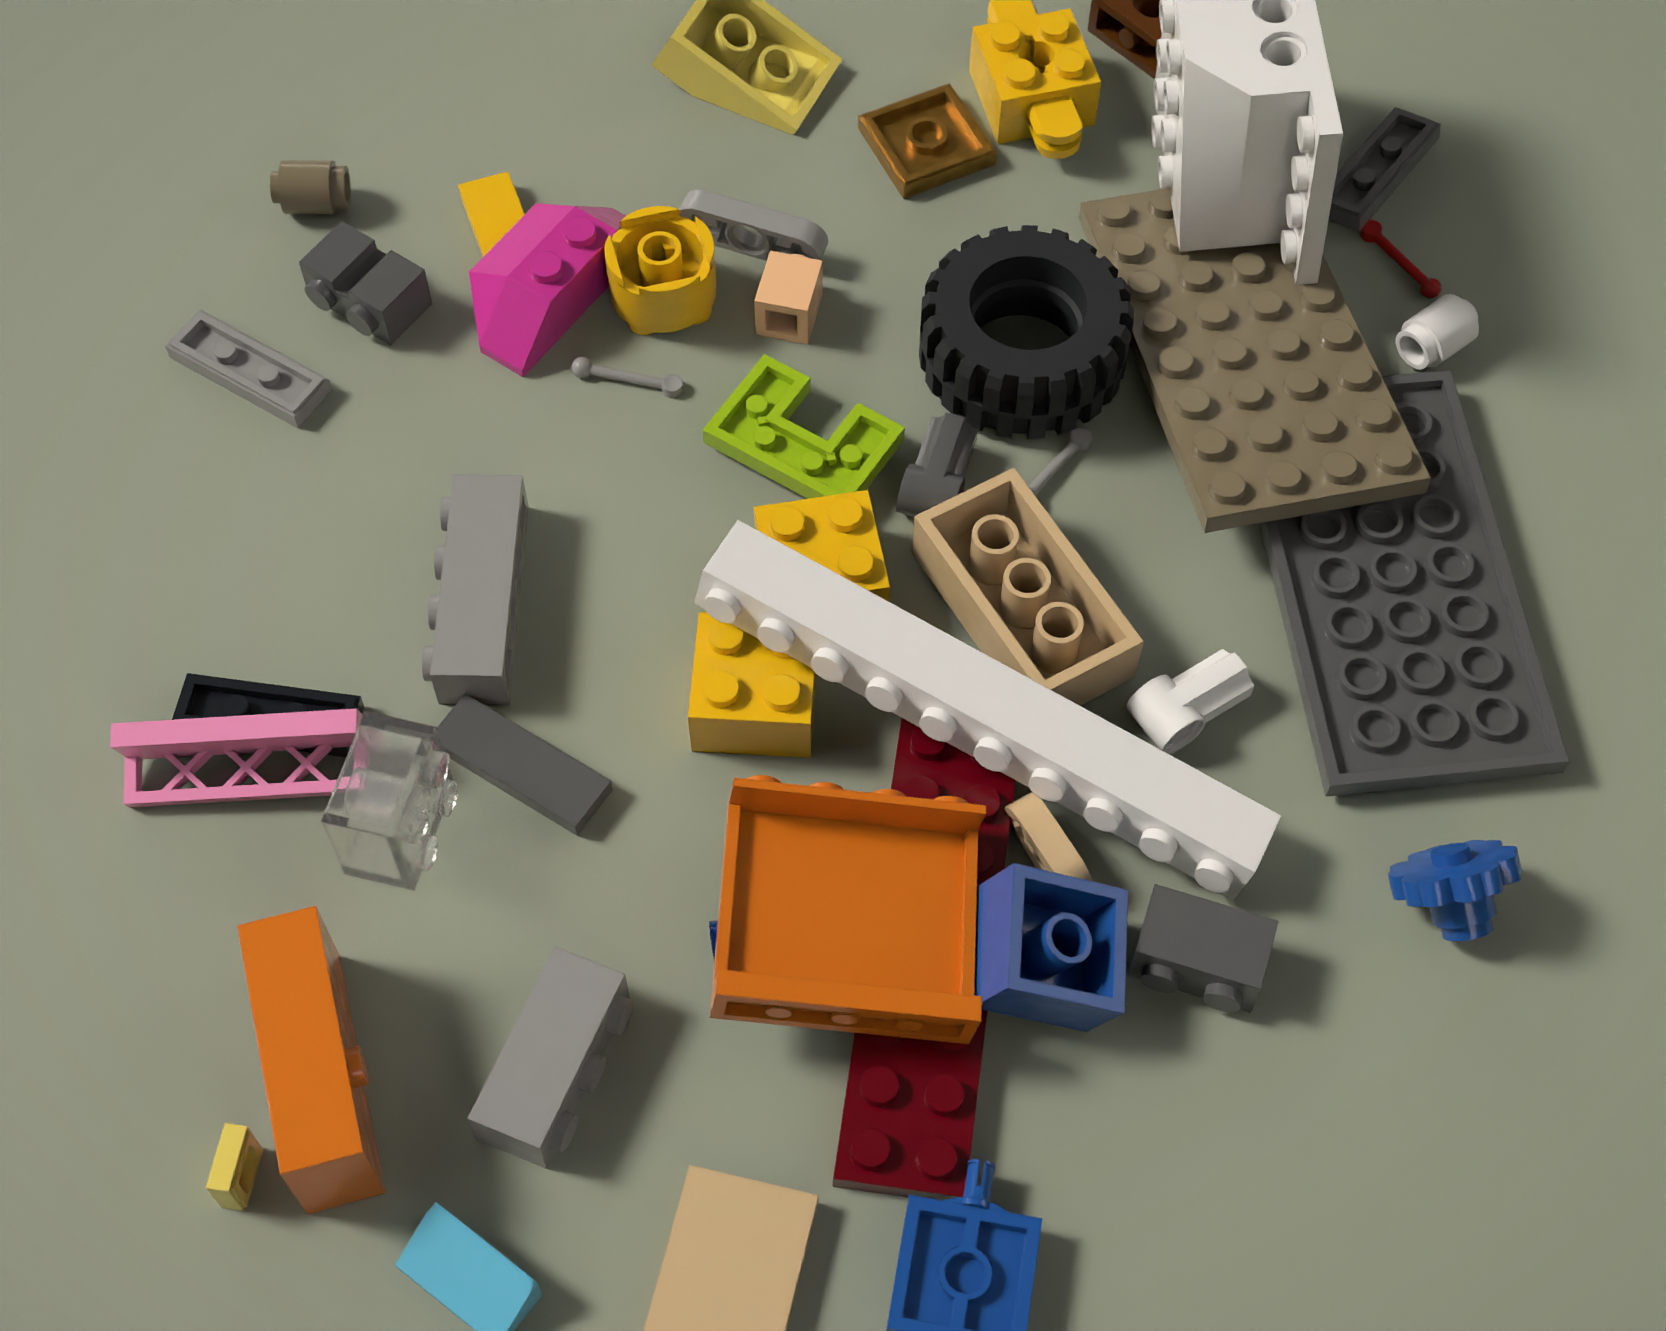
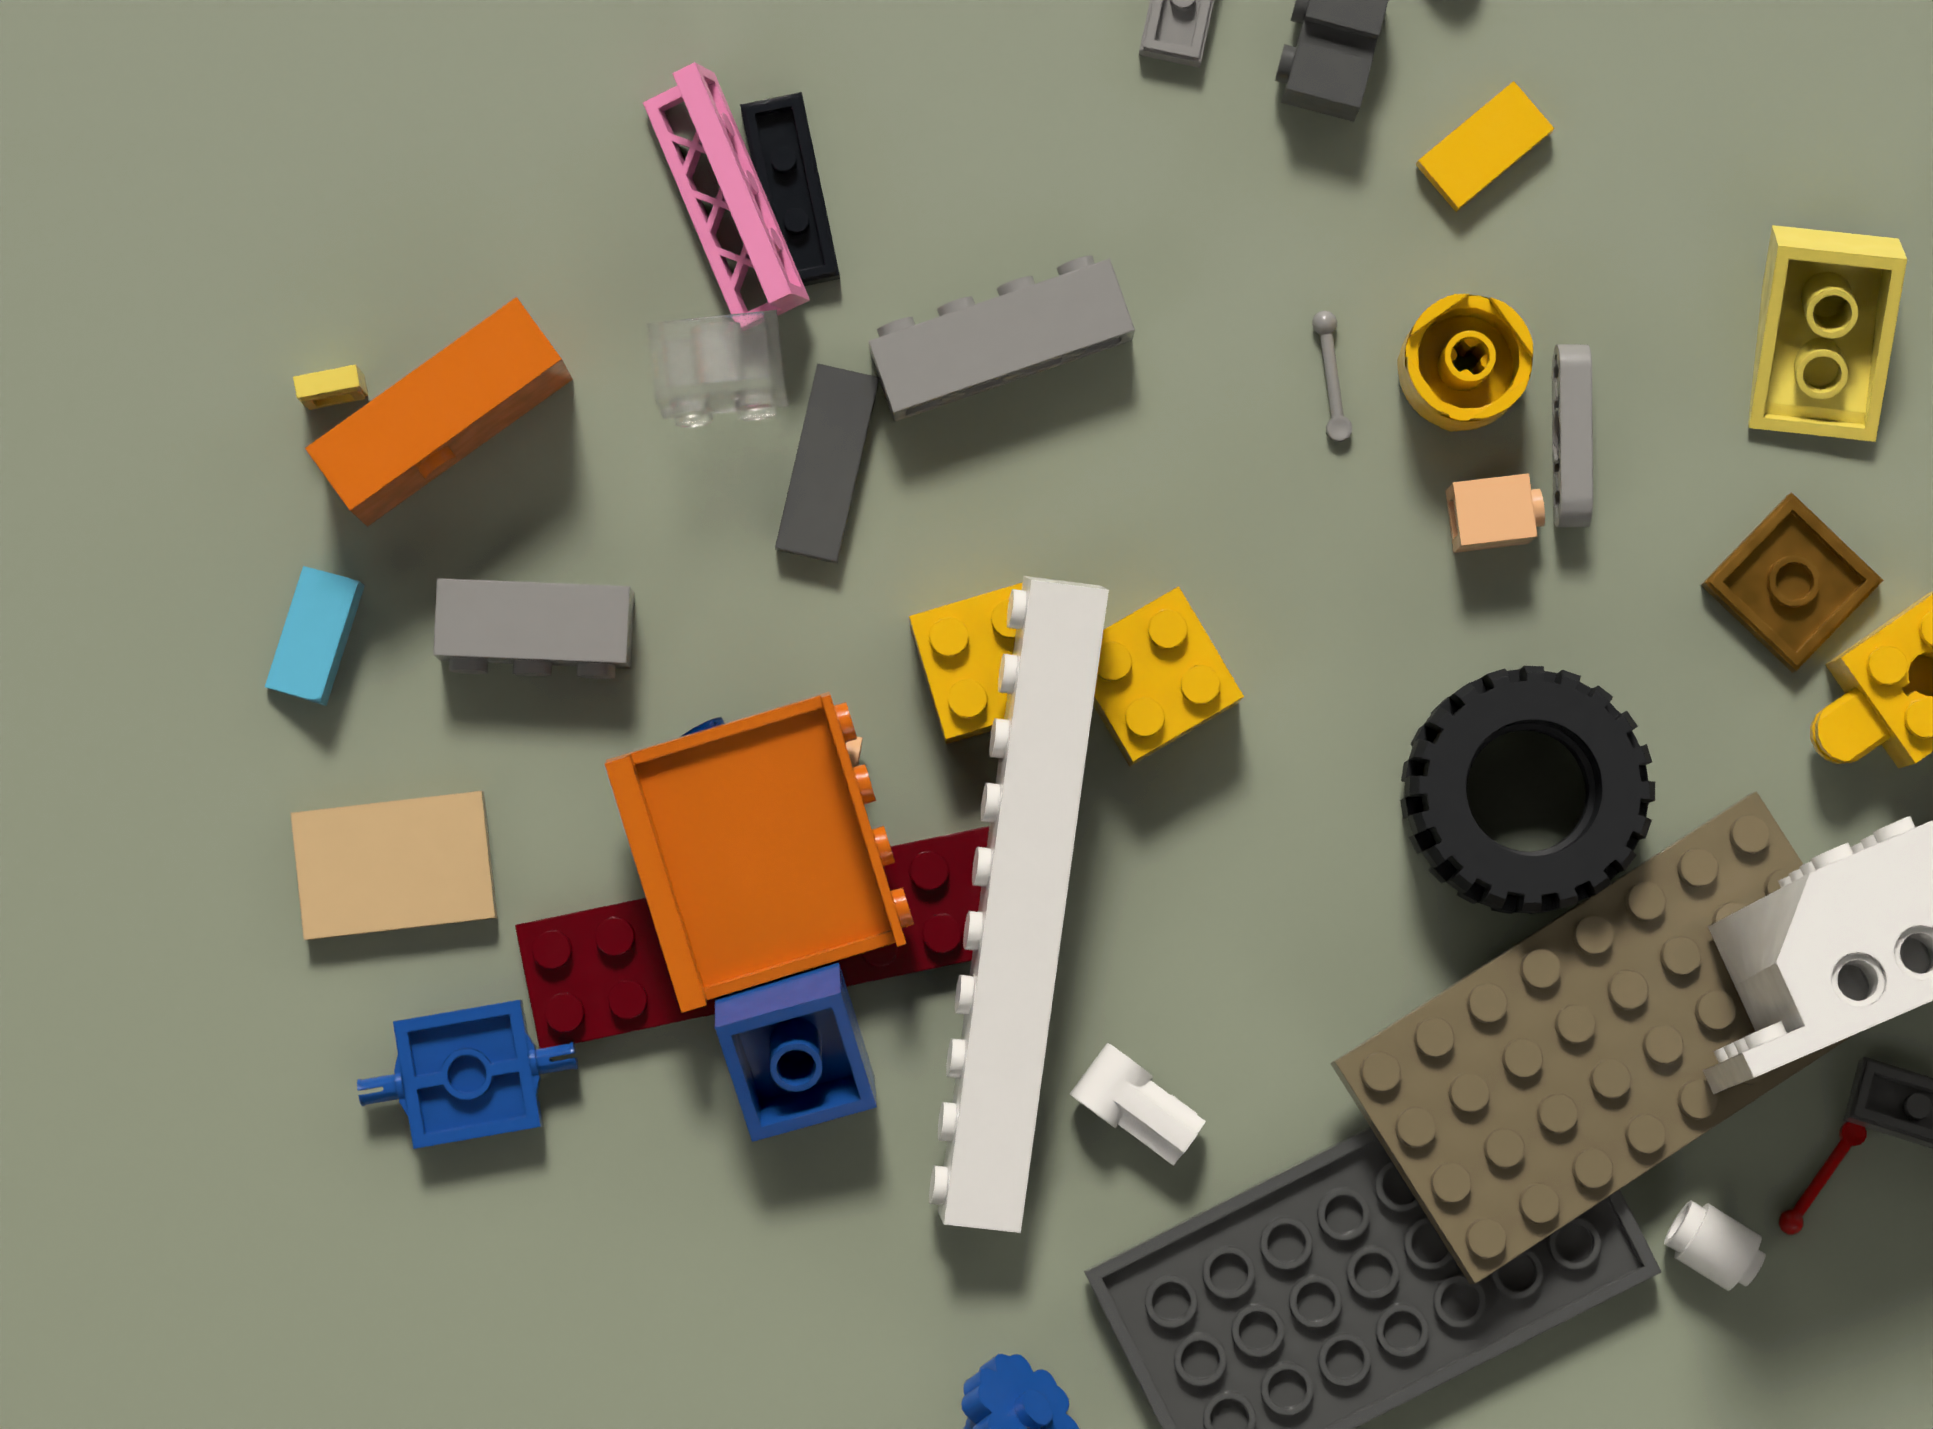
camera: 65 degrees right, 25 degrees up
dark pink wedge [469,203,626,377] -> none
lime plate [702,354,905,499] -> none
dark grey piece [896,412,978,517] -> none
tan brick [912,468,1144,706] -> none
tan beam [1004,792,1092,881] -> none
light grey hinge [1028,427,1092,495] -> none
dark grey brick [1128,884,1279,1013] -> none

